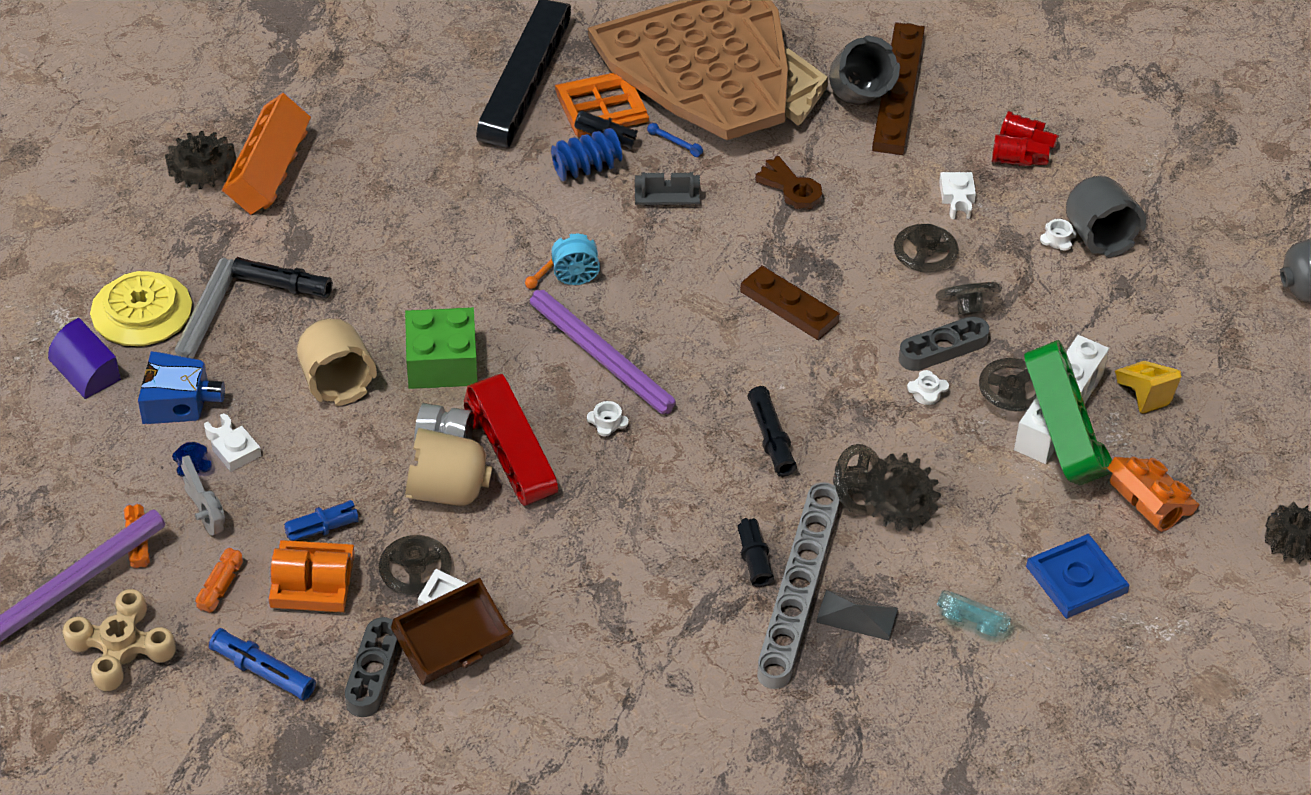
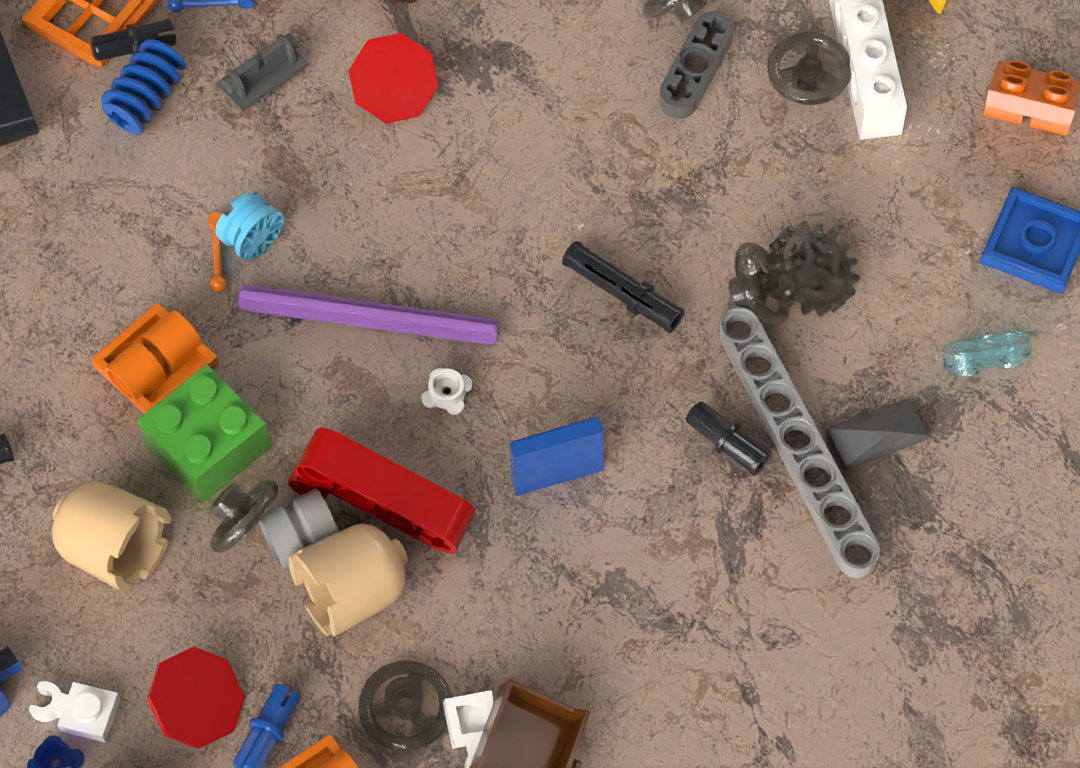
camera: 35 degrees left, 15 degrees up
reddish brown plate [740,265,840,340] -> none
white plate [907,370,949,405] -> none
beam [1024,340,1112,485] -> none
none -> orange plate [91,303,219,414]
none -> red piece [147,646,245,749]
none -> clear smoke piece [209,480,279,553]
none -> piece [348,33,439,124]
none -> blue tile [509,417,604,496]

